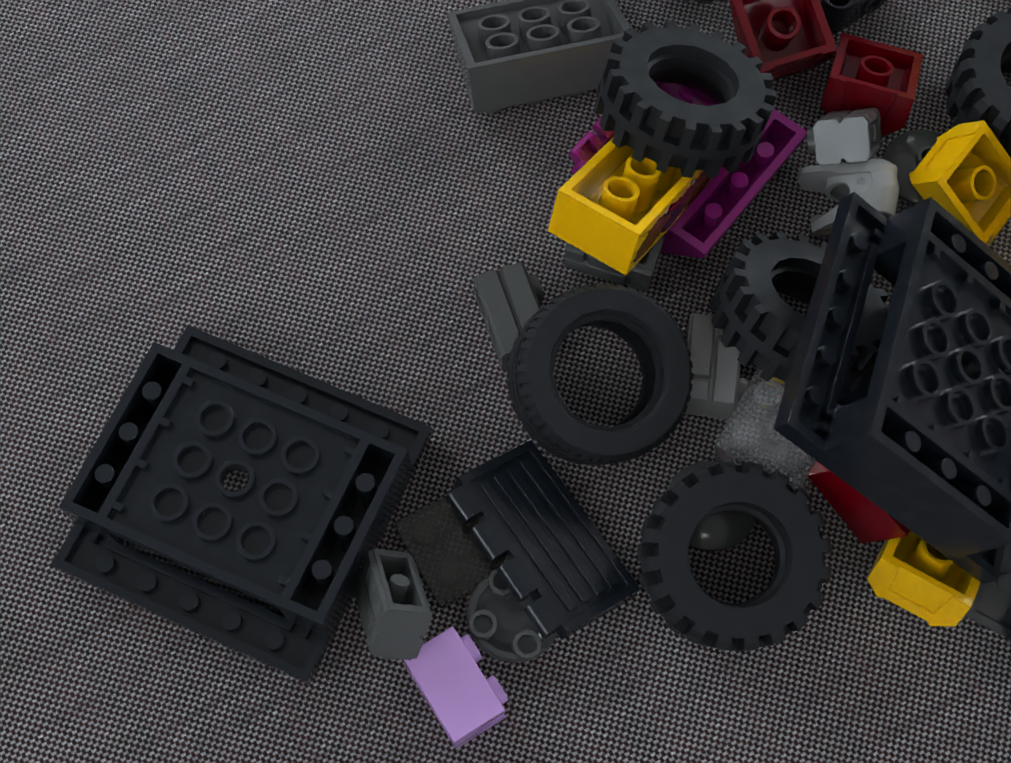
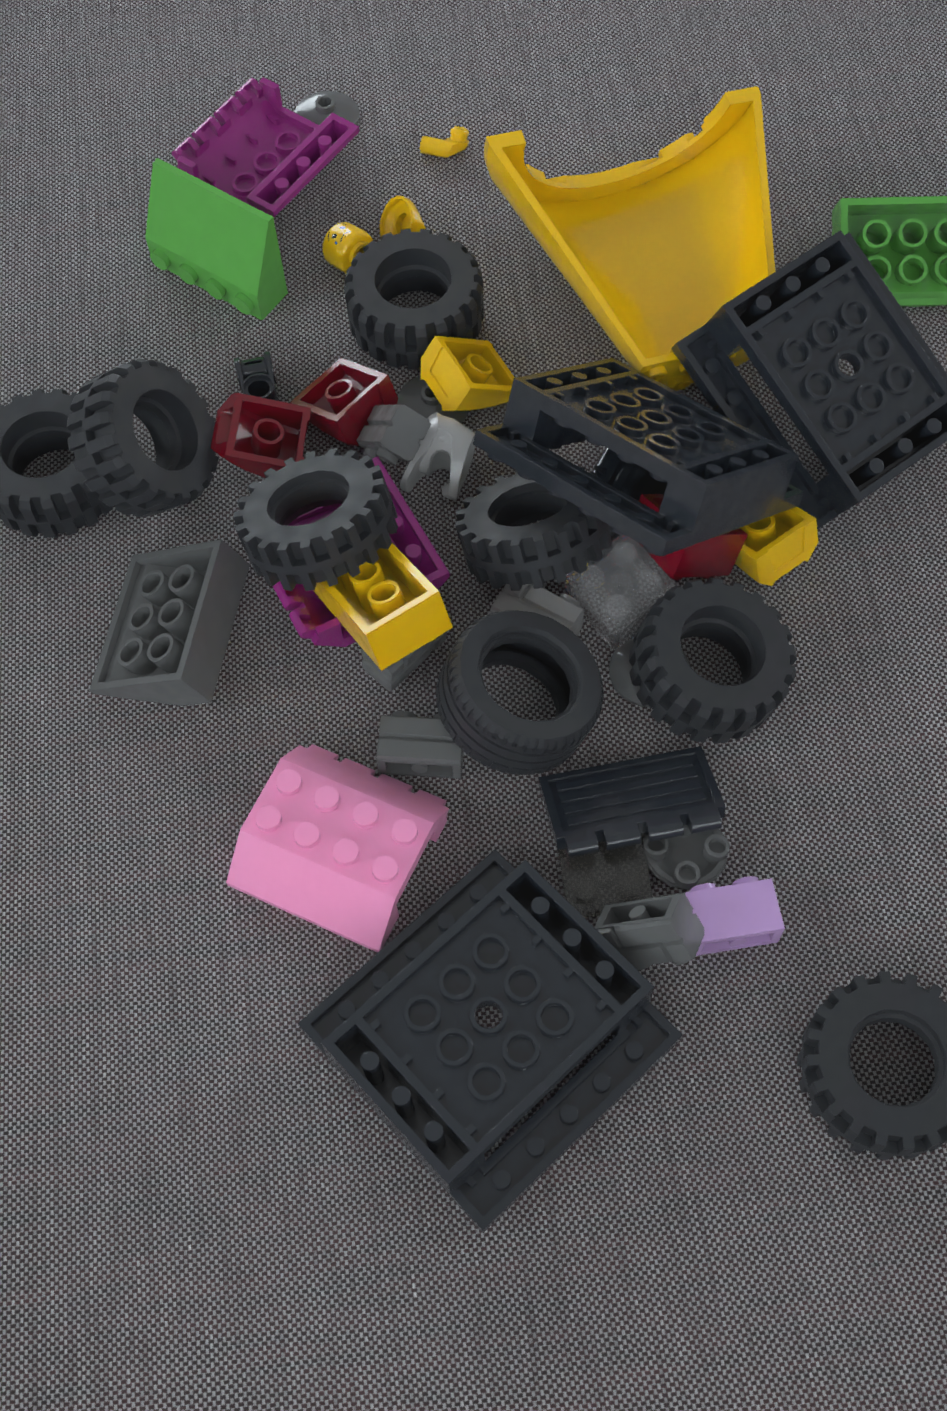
camera: 65 degrees left, 5 degrees down
none -> bright pink slope [226,744,449,953]

